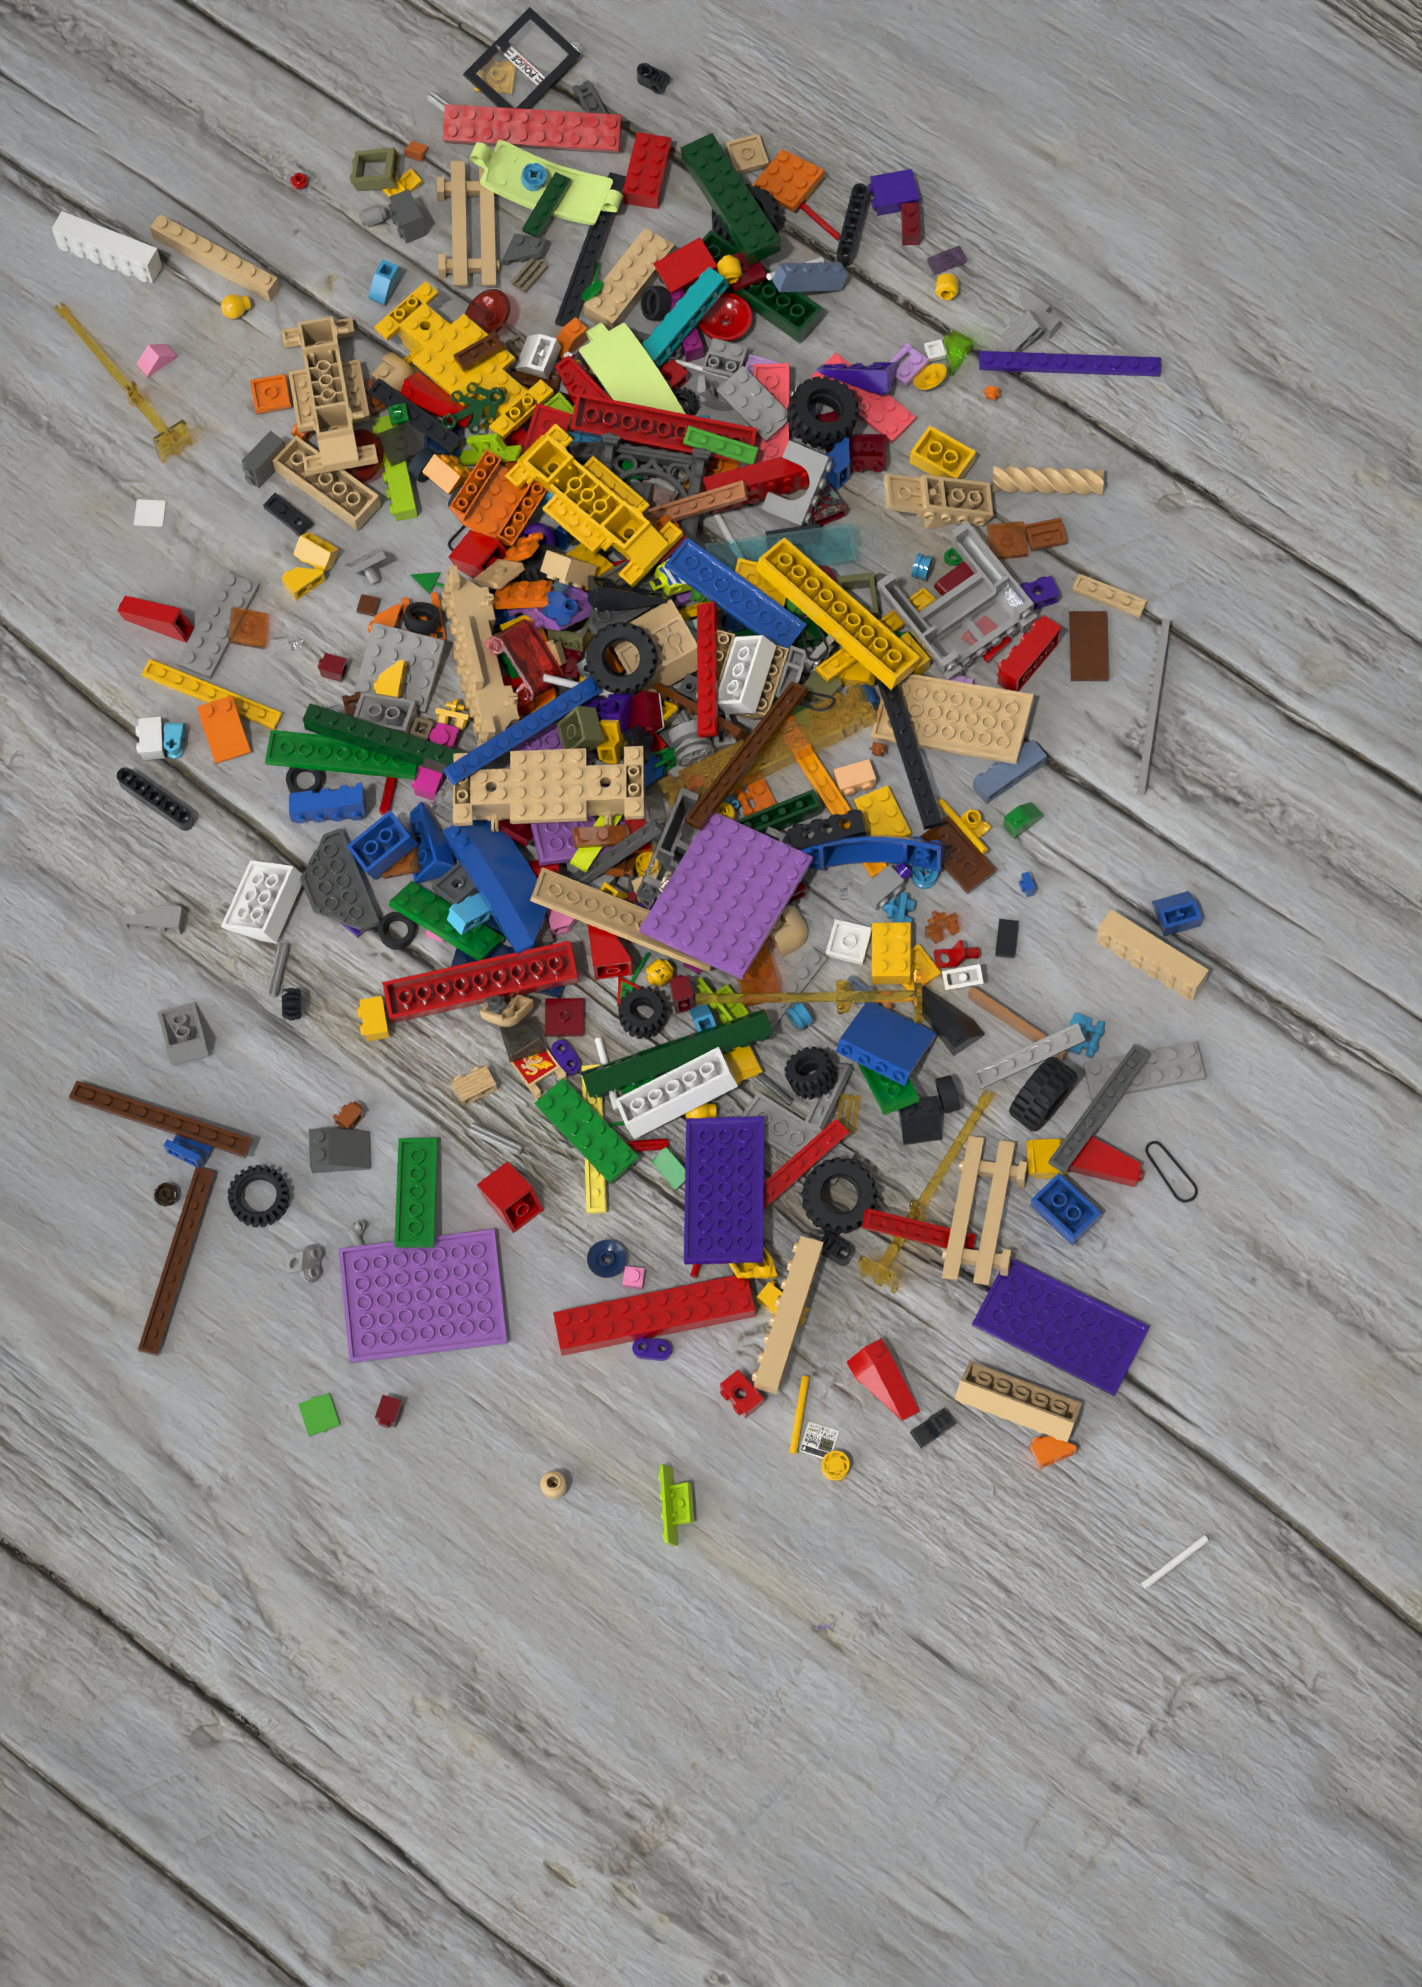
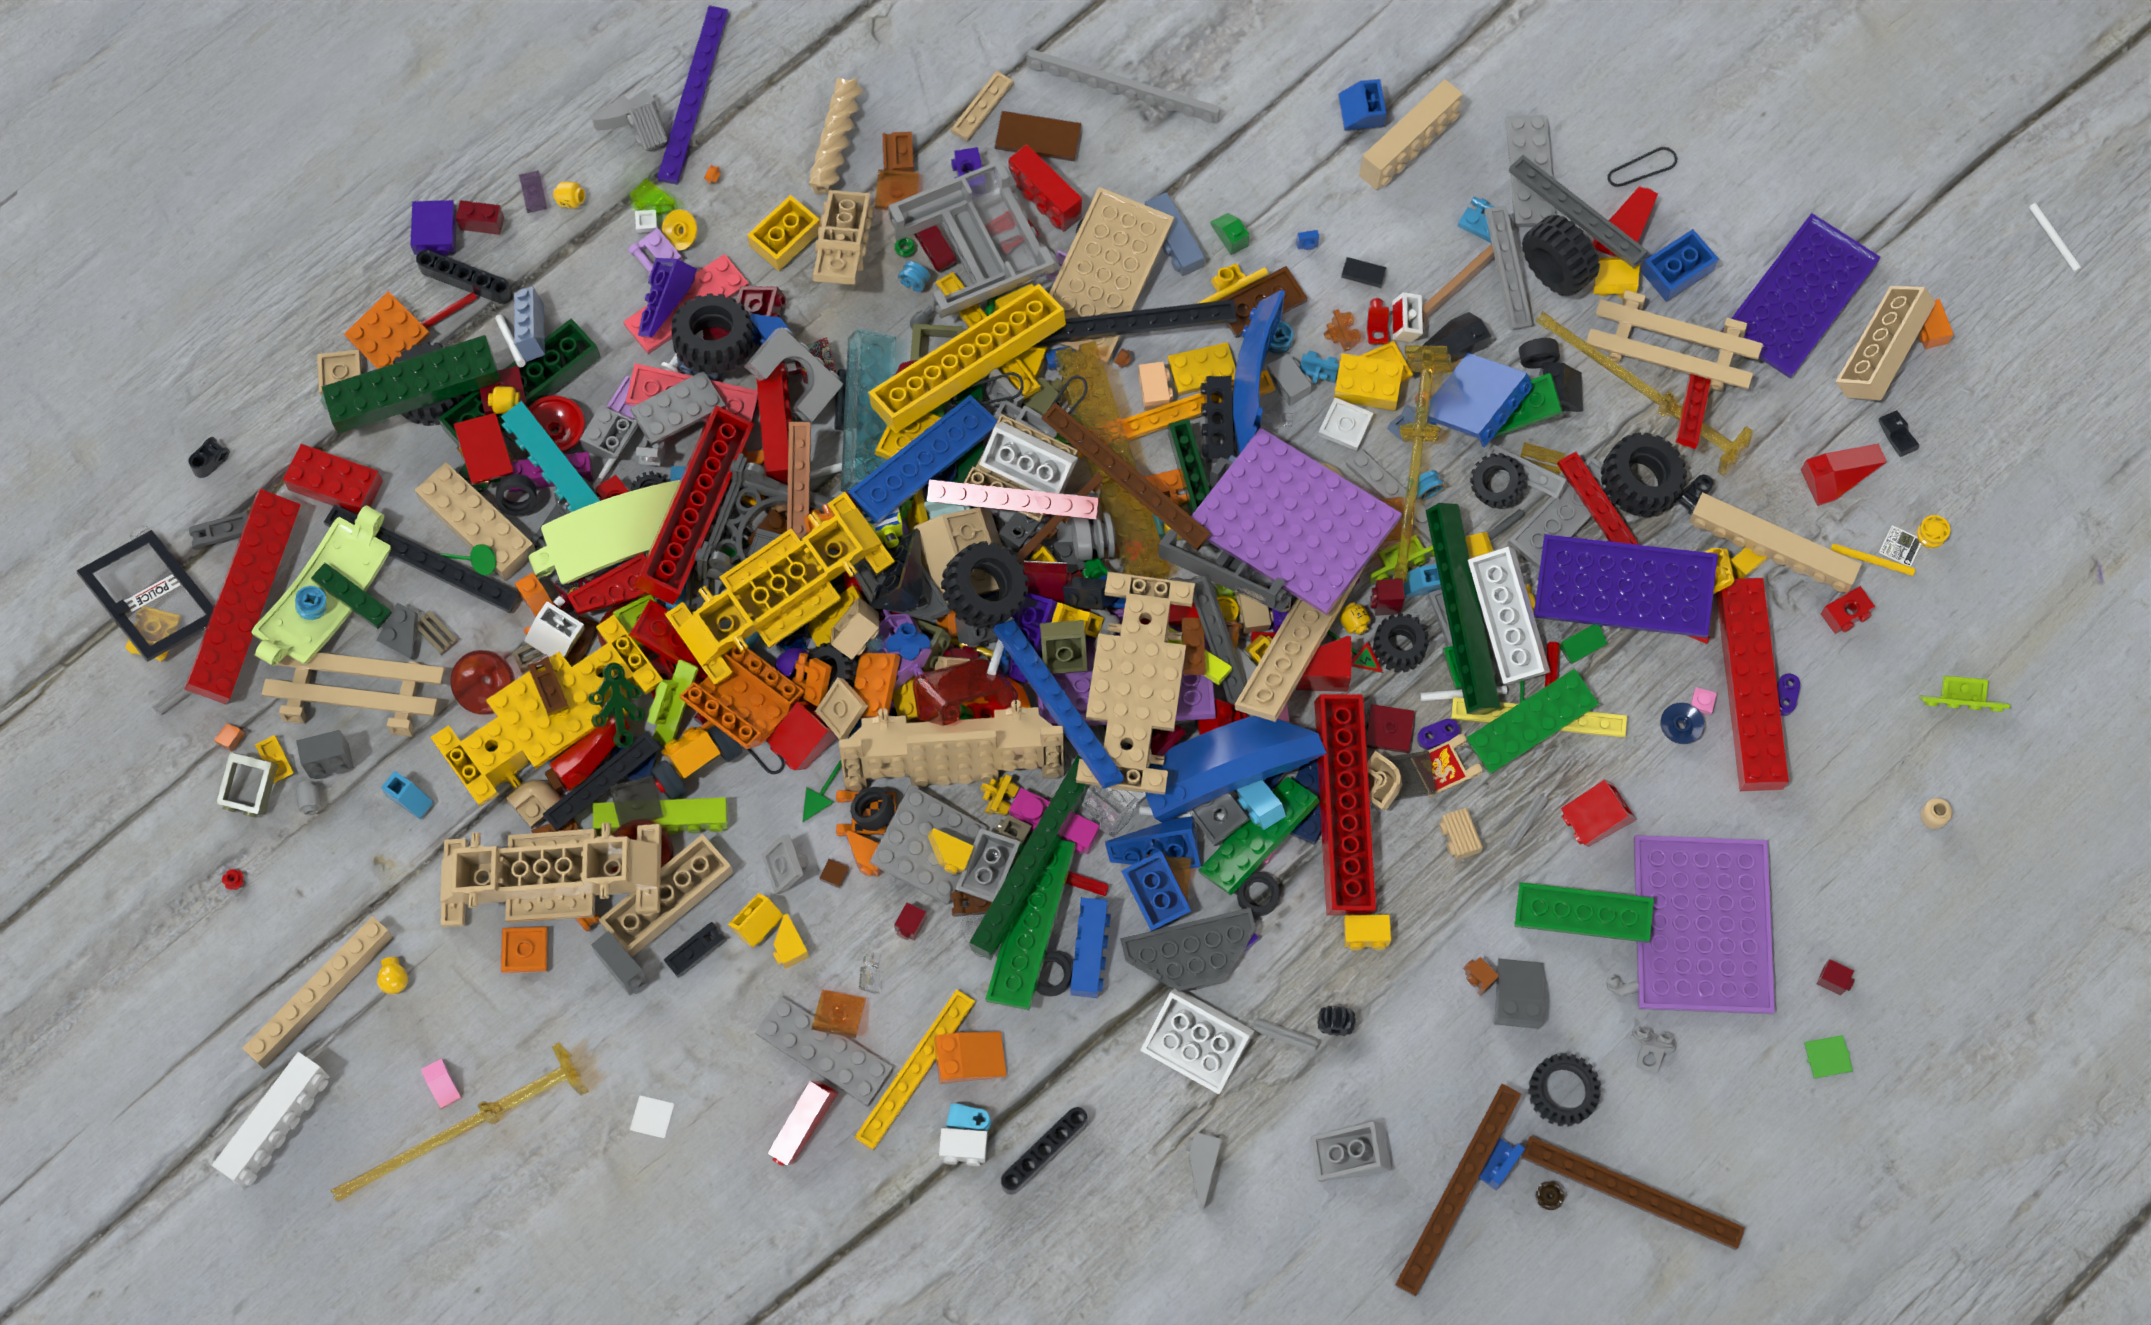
camera: 85 degrees left, 0 degrees up
green tile [388,403,410,426] -> none
dark grey plate [486,995,506,1013] -> none
bright green tile [683,426,758,465] -> none
dark purple plate [896,862,913,879] -> none

